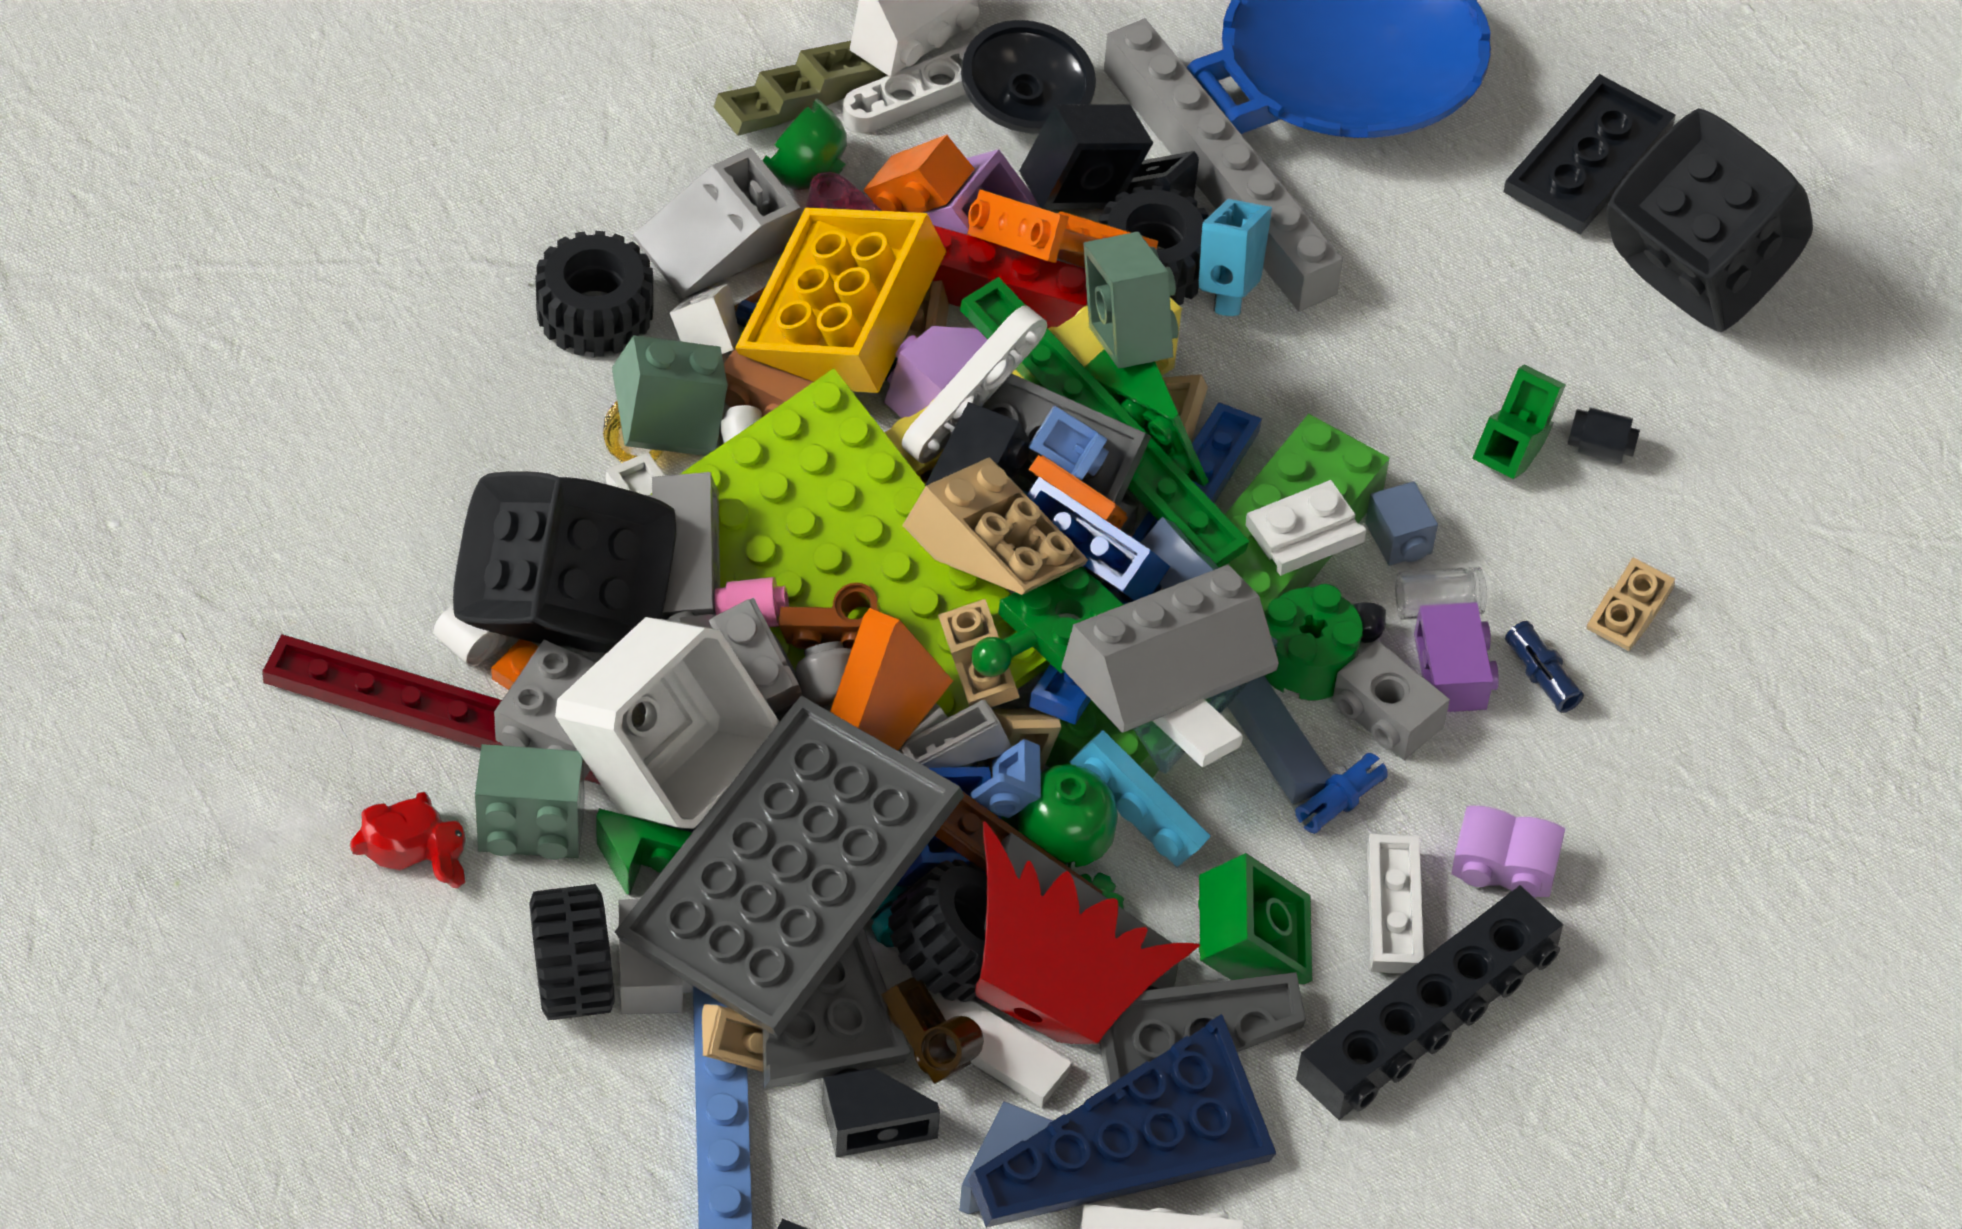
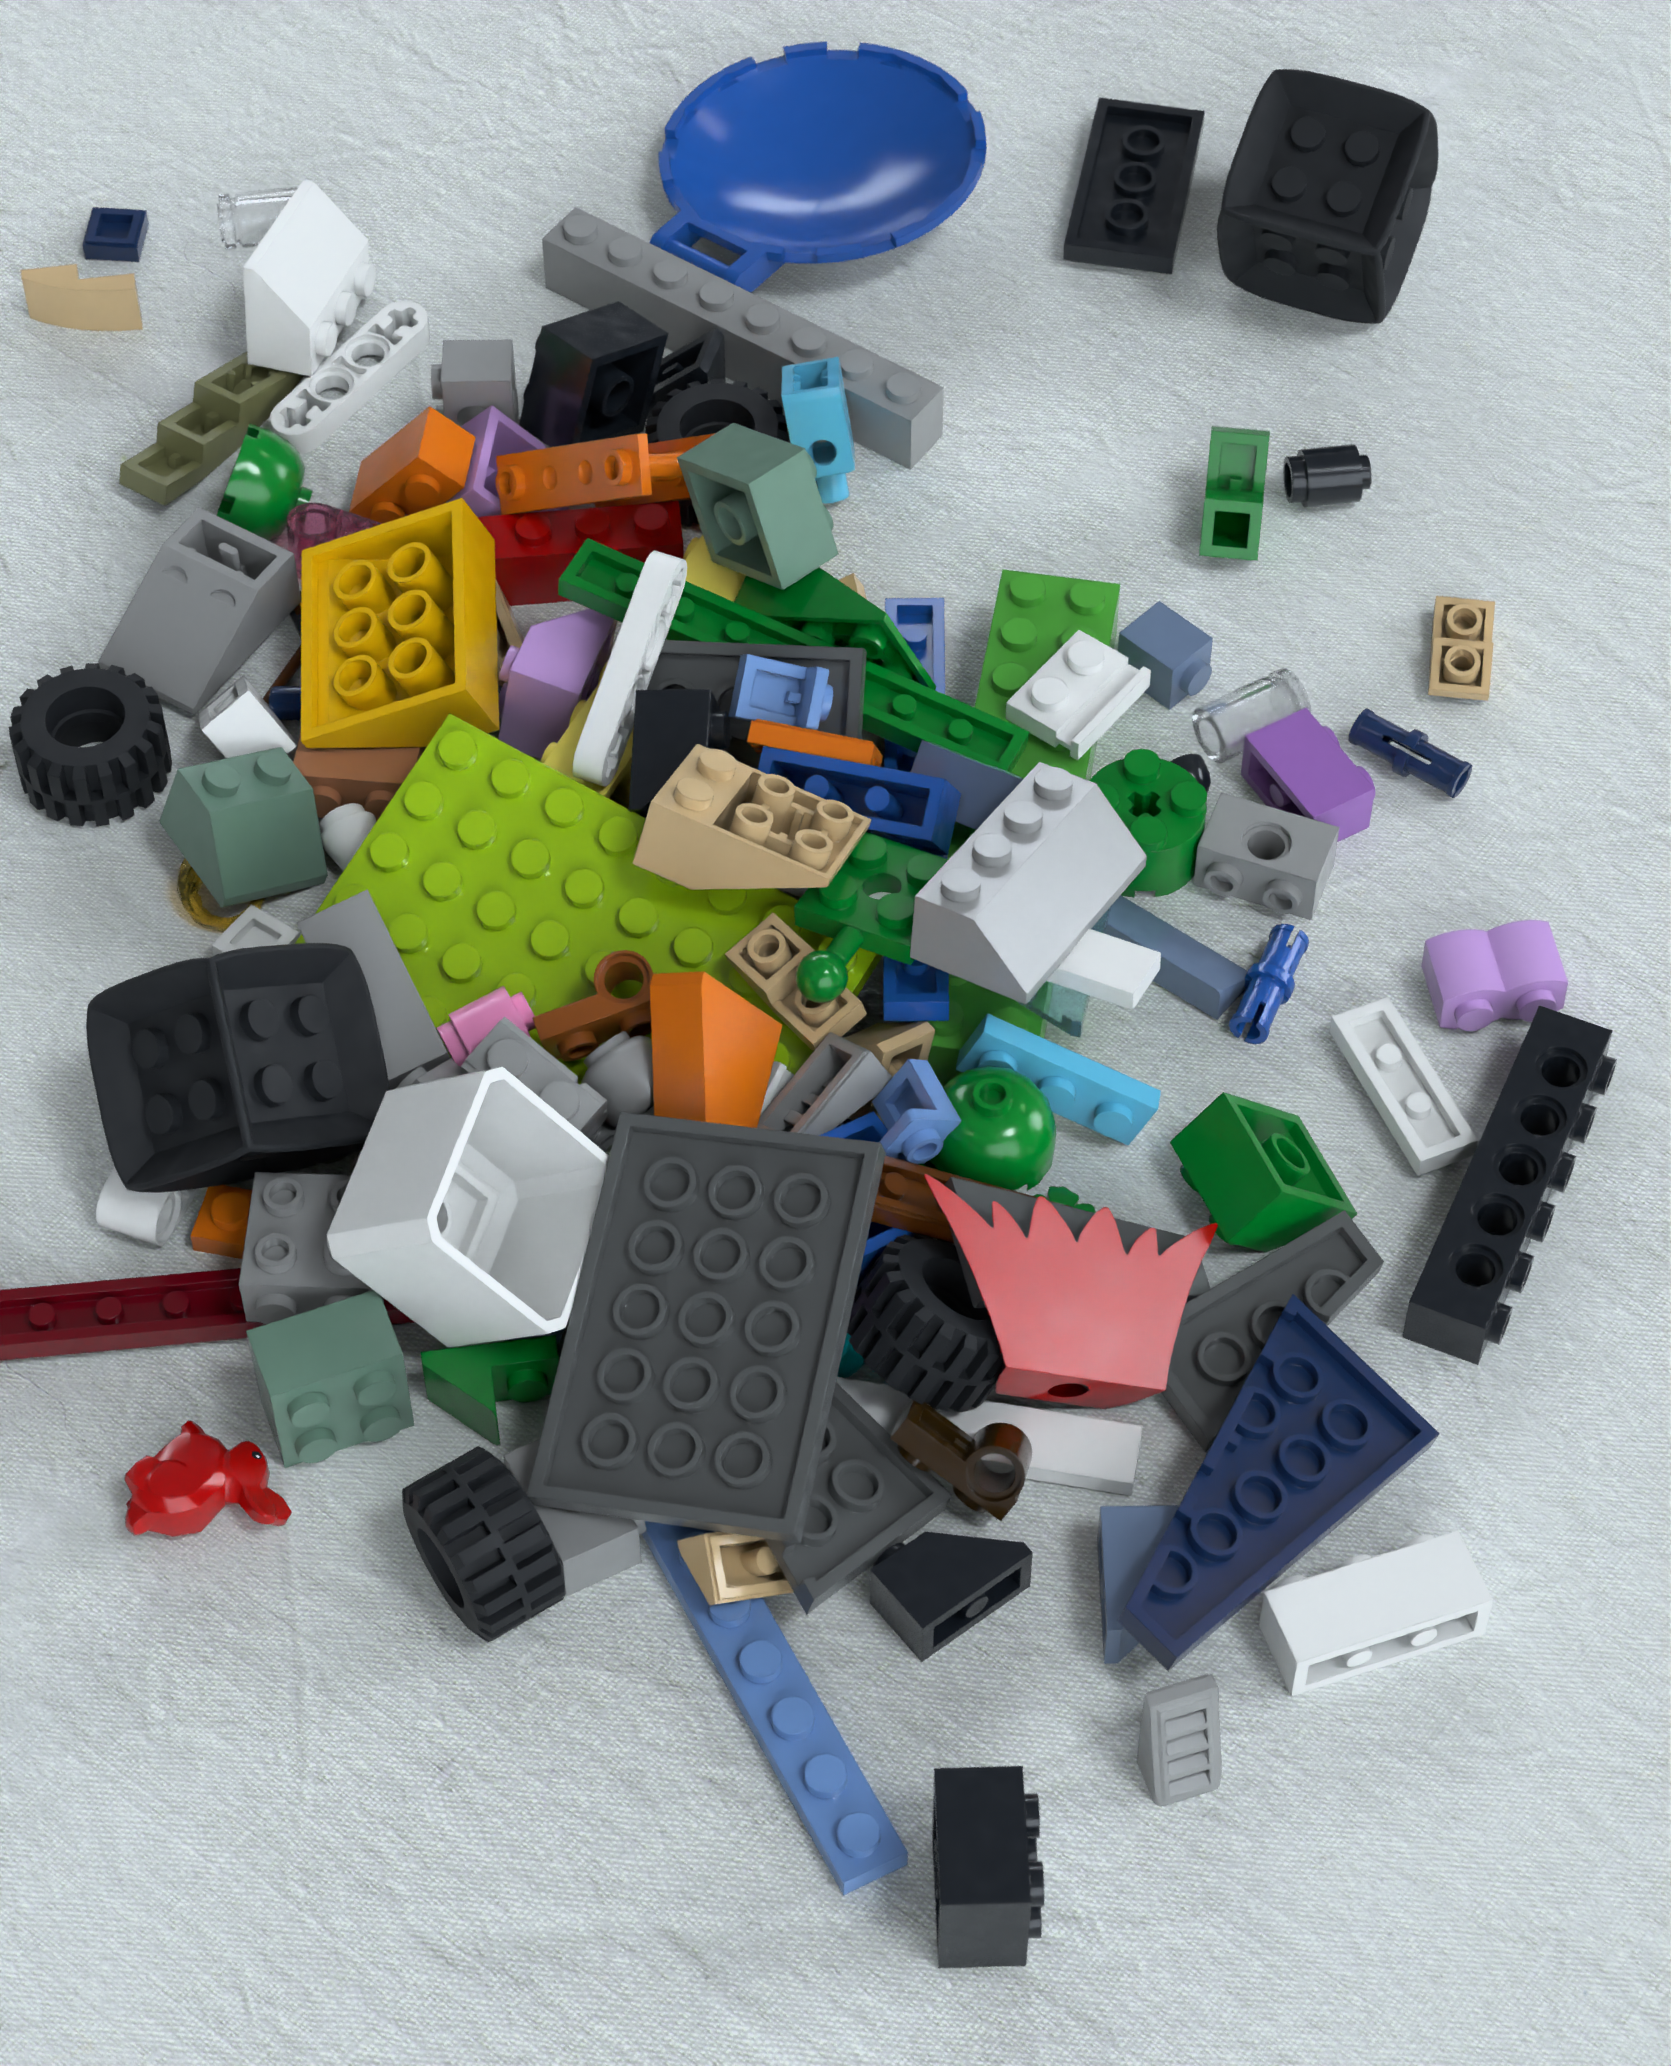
camera: 20 degrees left, 0 degrees up
black dish [961,20,1096,134] -> none
none -> light grey brick [431,340,520,427]

